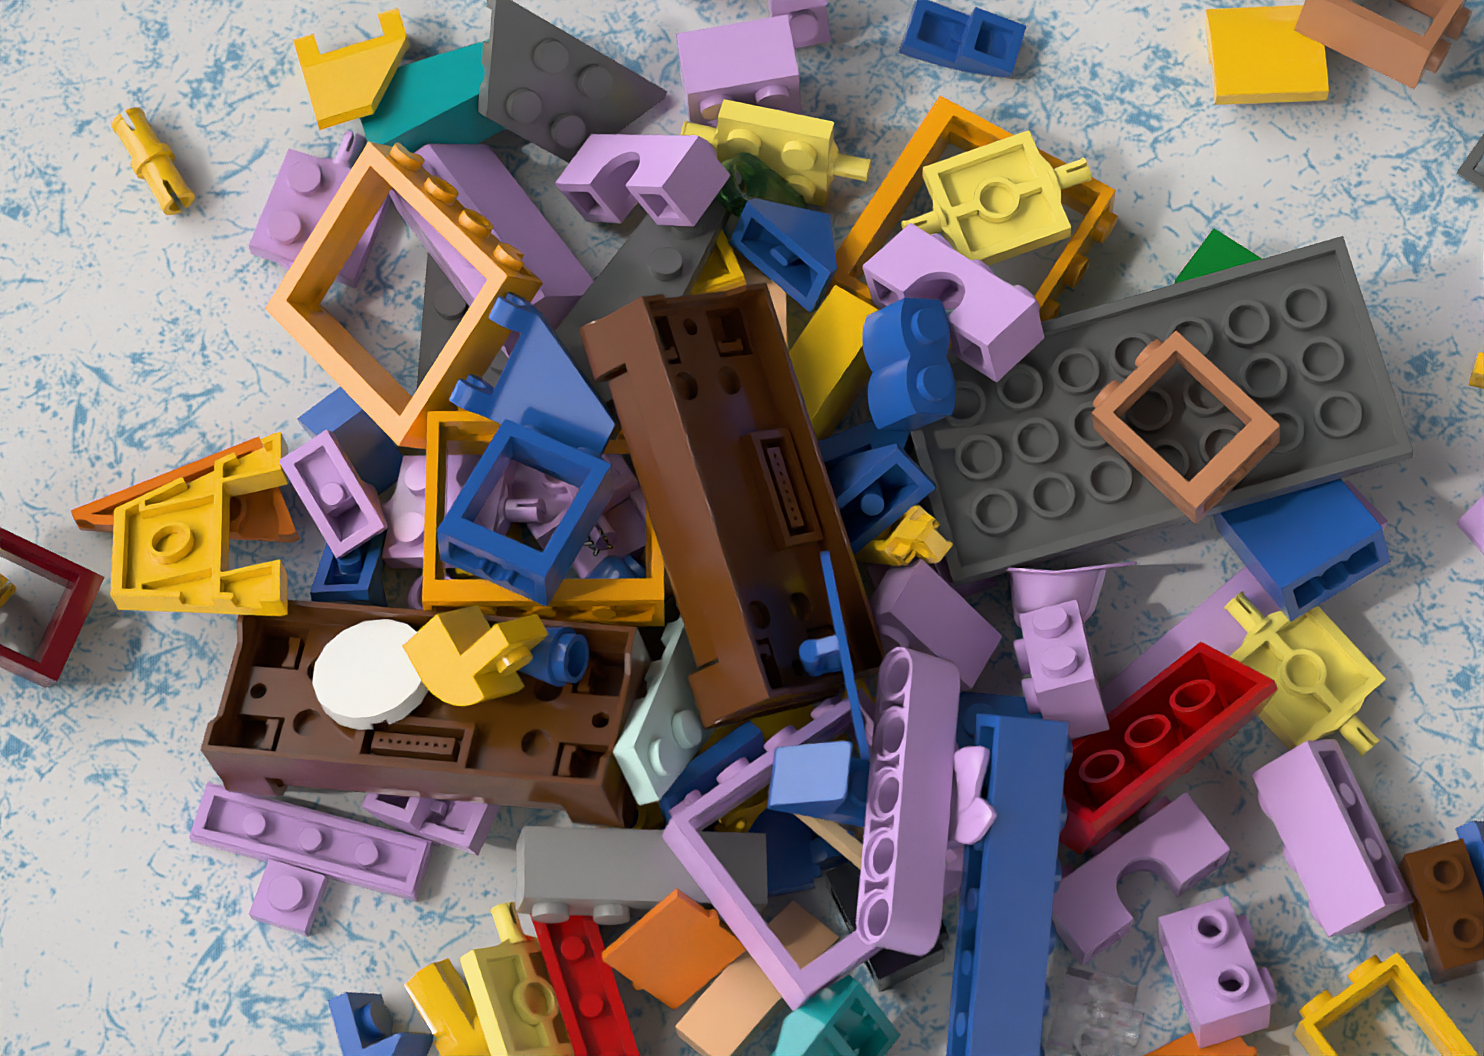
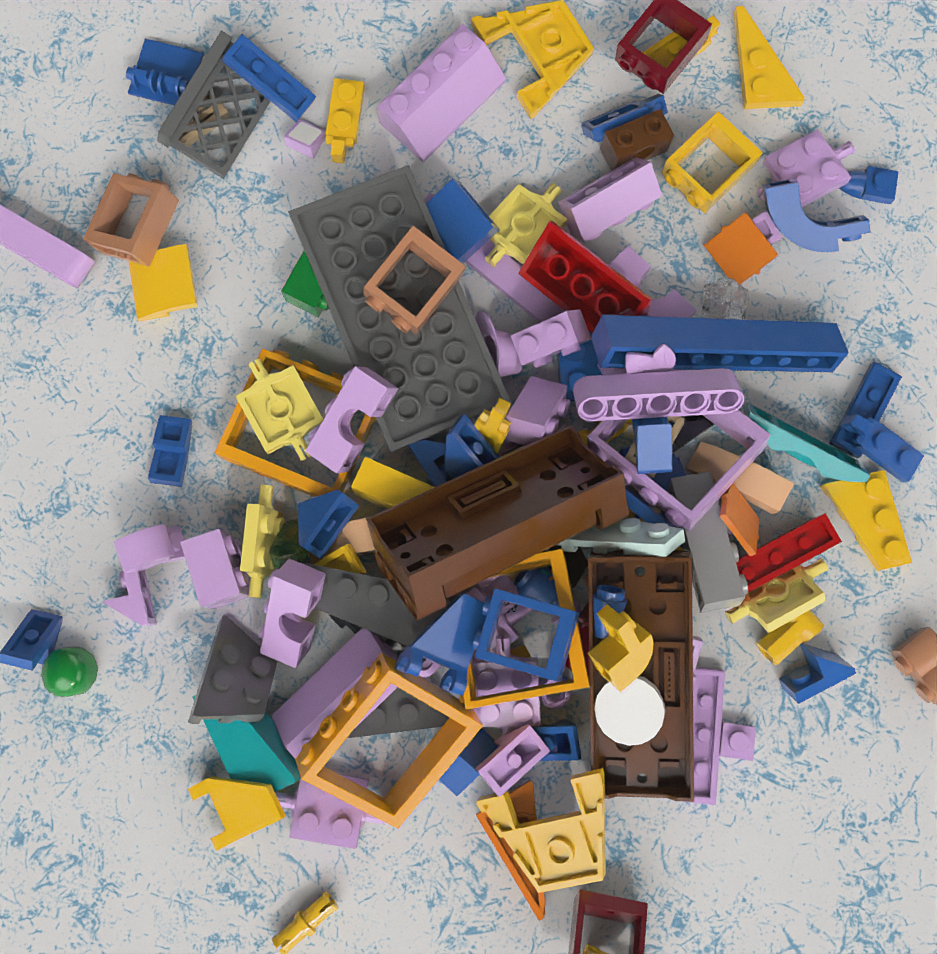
camera: 110 degrees left, 10 degrees up
blue shield [799,550,871,761] -> none
blue brick [862,297,956,431] -> none
lavender brick [1158,896,1277,1049] -> none

